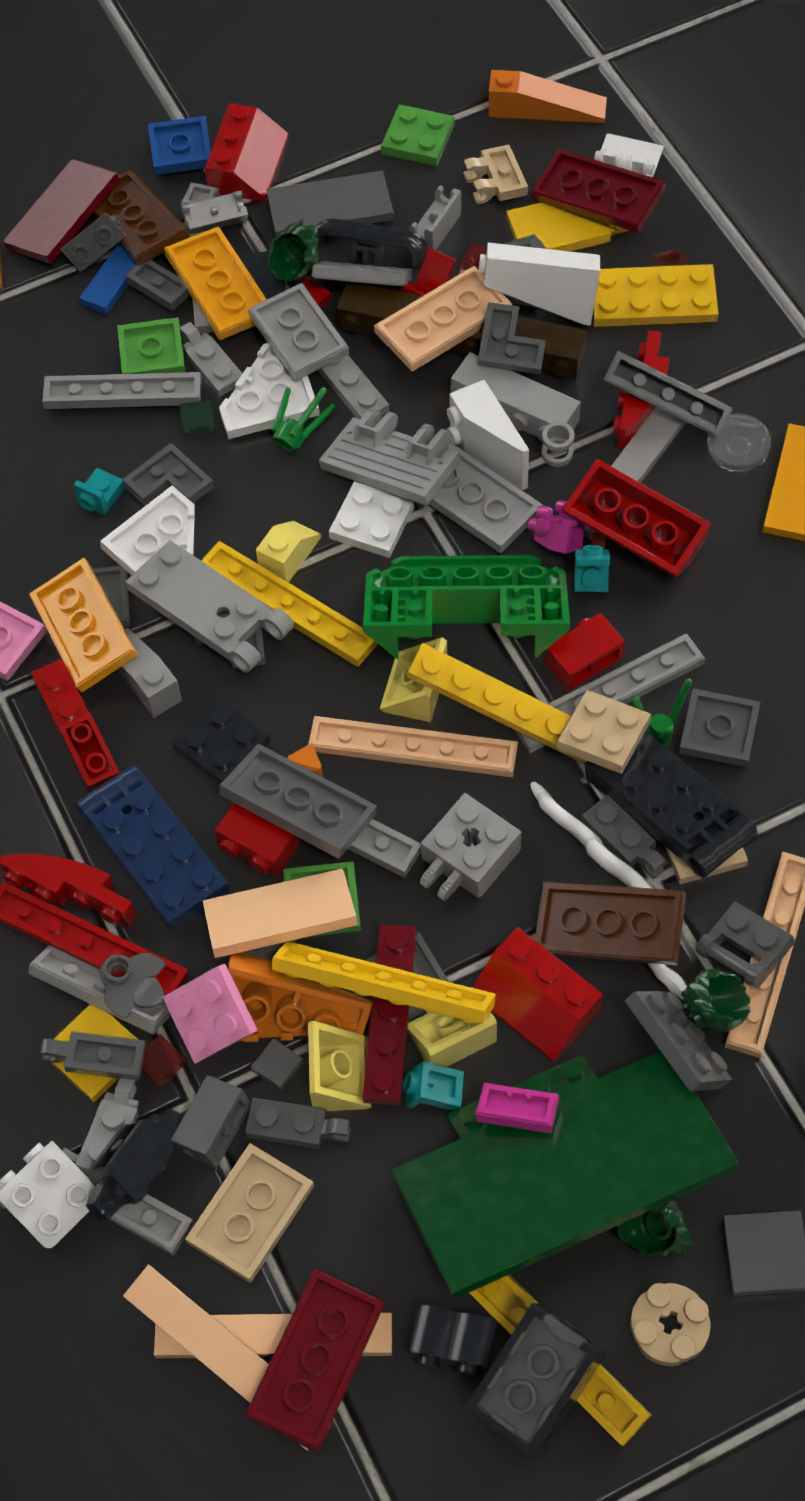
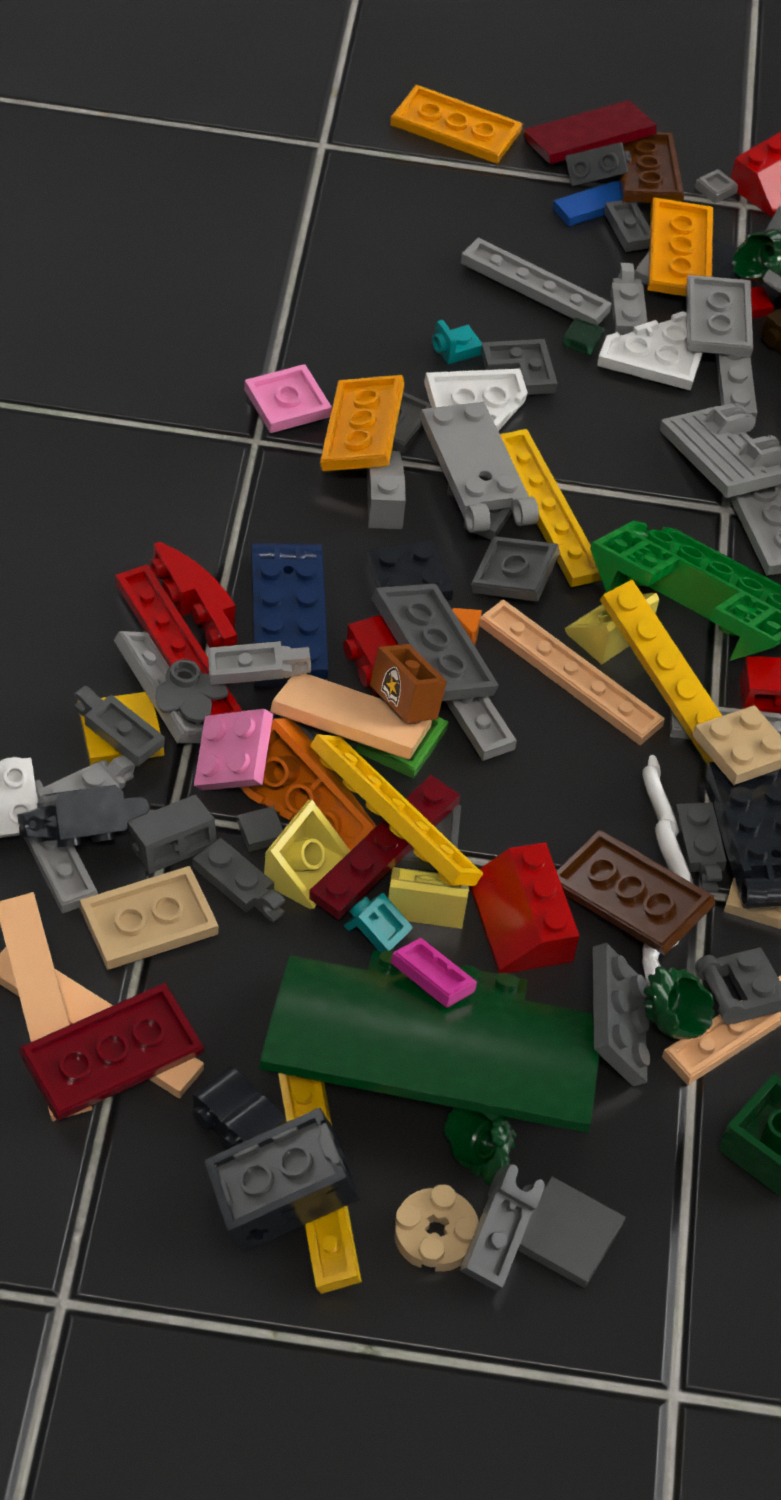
camera: 25 degrees right, 10 degrees down
red slope [31,659,120,789] -> none
bright green plate [117,317,186,374] -> none
clear red tile [142,1034,187,1088] -> none
blue plate [148,116,211,175] -> none
light grey hinge [181,191,248,233] -> none
light yellow slope [256,521,321,583] -> none
green plant [270,387,336,452] -> none
white plate [329,481,414,558] -> none
light grey hinge [420,793,521,901] -> none
none -> light grey hinge [208,641,311,685]
none -> dark orange brick [370,644,447,724]
none -> dark grey plate [460,1164,545,1291]
none -> dark grey tile [471,536,560,602]

